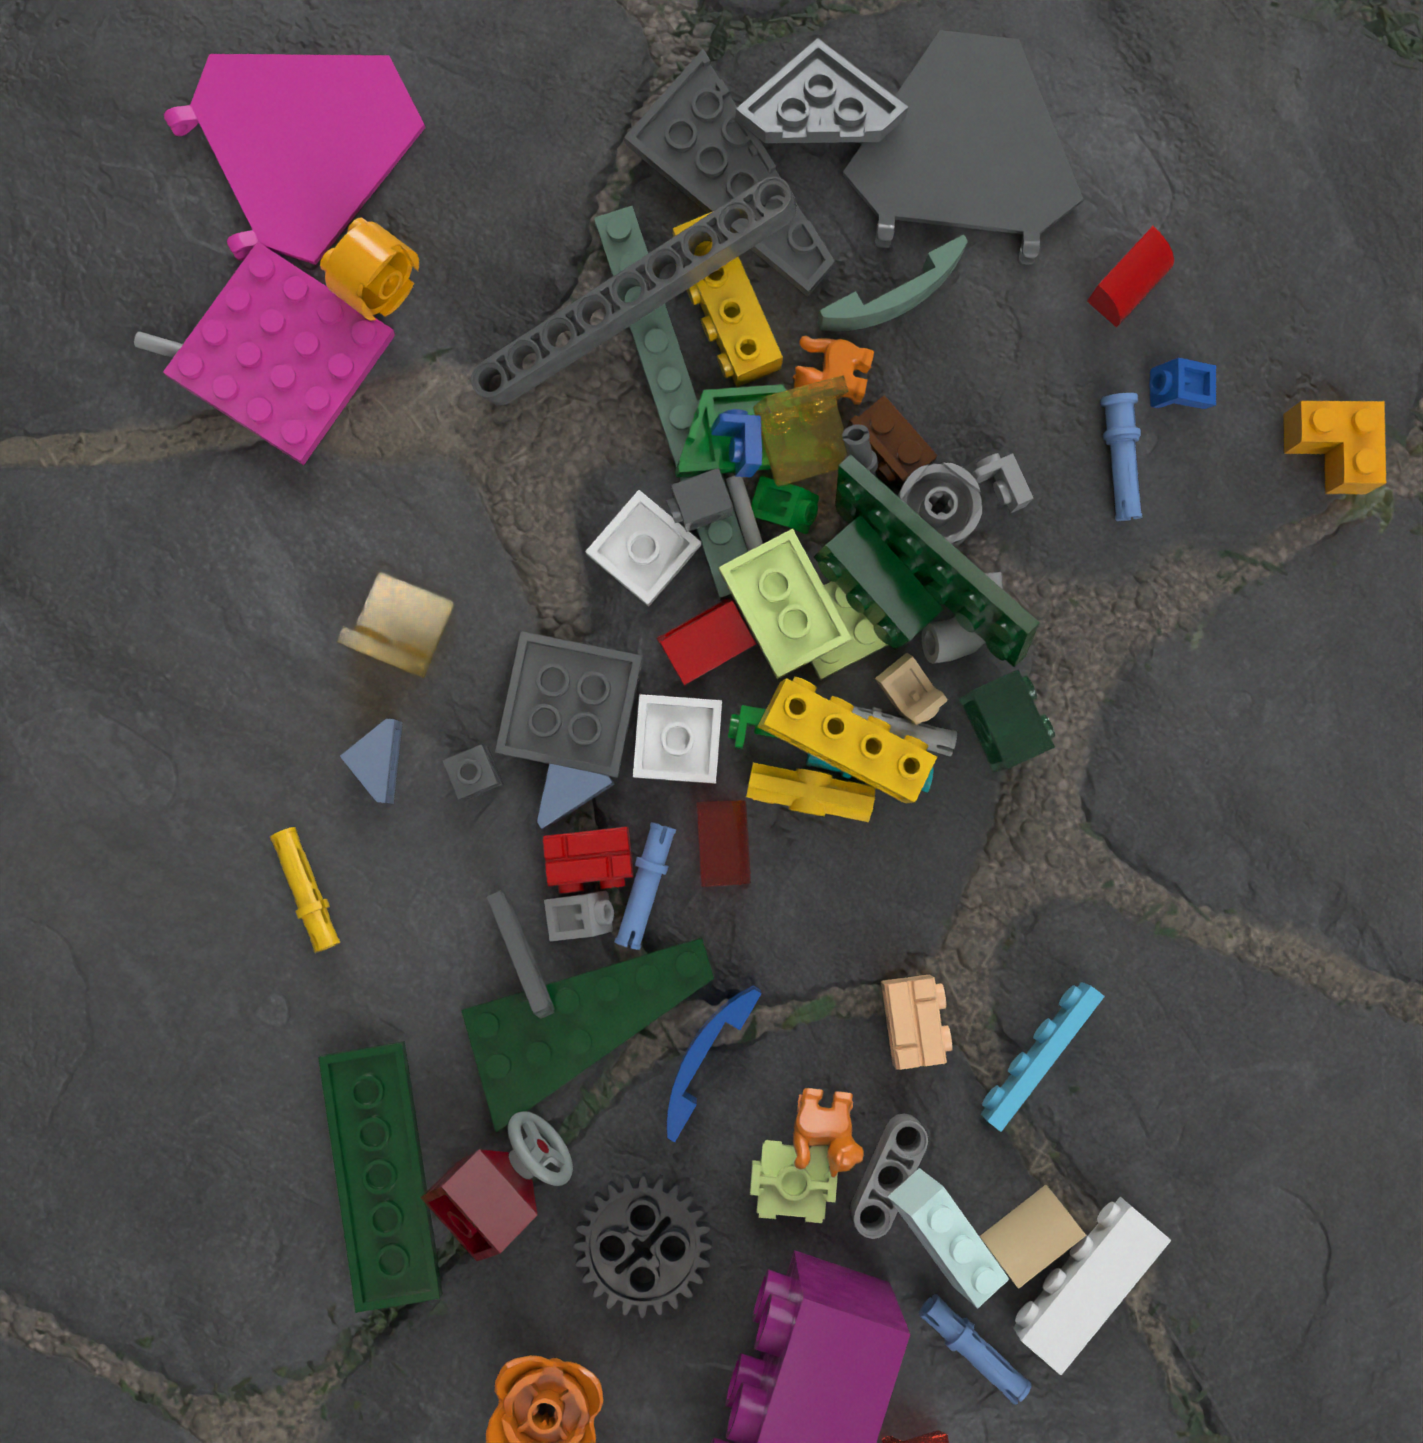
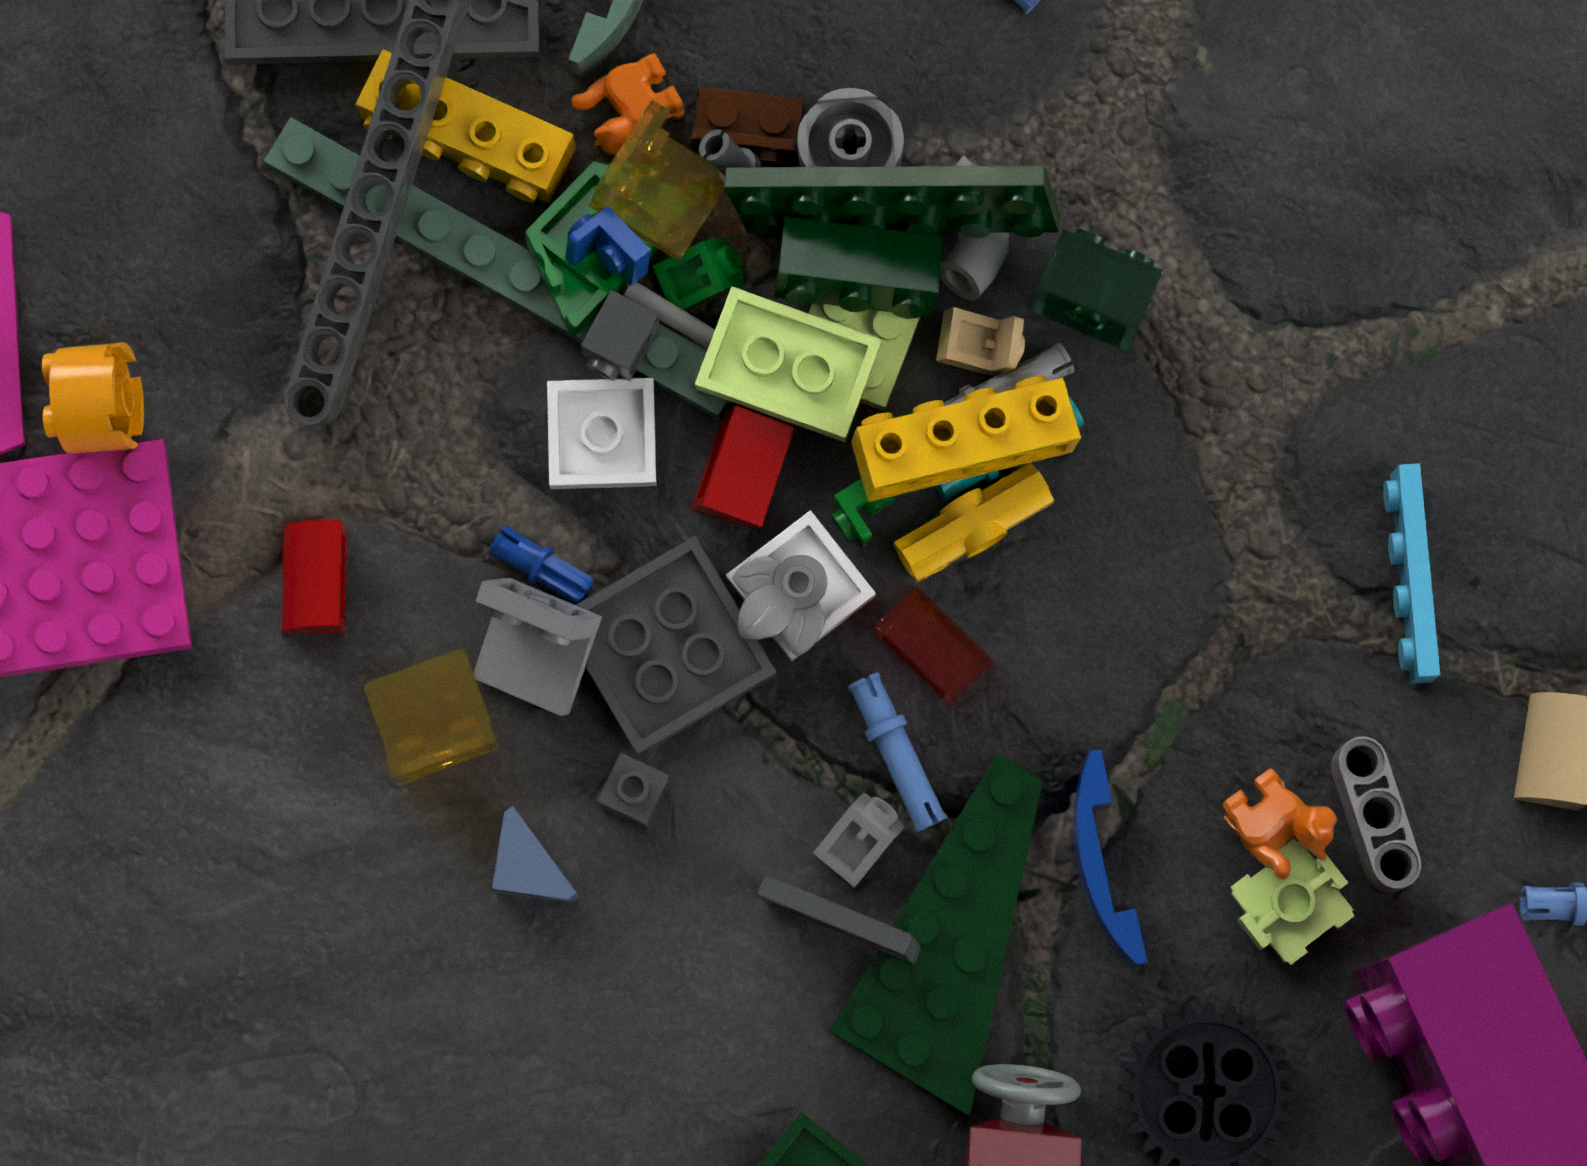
camera: 45 degrees left, 5 degrees down
yellow pin [270,827,341,953] -> none
sand blue slope [537,764,614,829] -> none
red brick [543,827,634,893] -> none
light nougat brick [881,975,952,1070] -> none
light aqua brick [888,1168,1009,1308] -> none
light grey bracket [972,453,1033,513] -> none
none -> red brick [281,520,347,634]
none -> light grey bracket [473,578,602,716]
none -> blue axle [489,525,593,604]
none -> light grey plate [732,555,828,656]

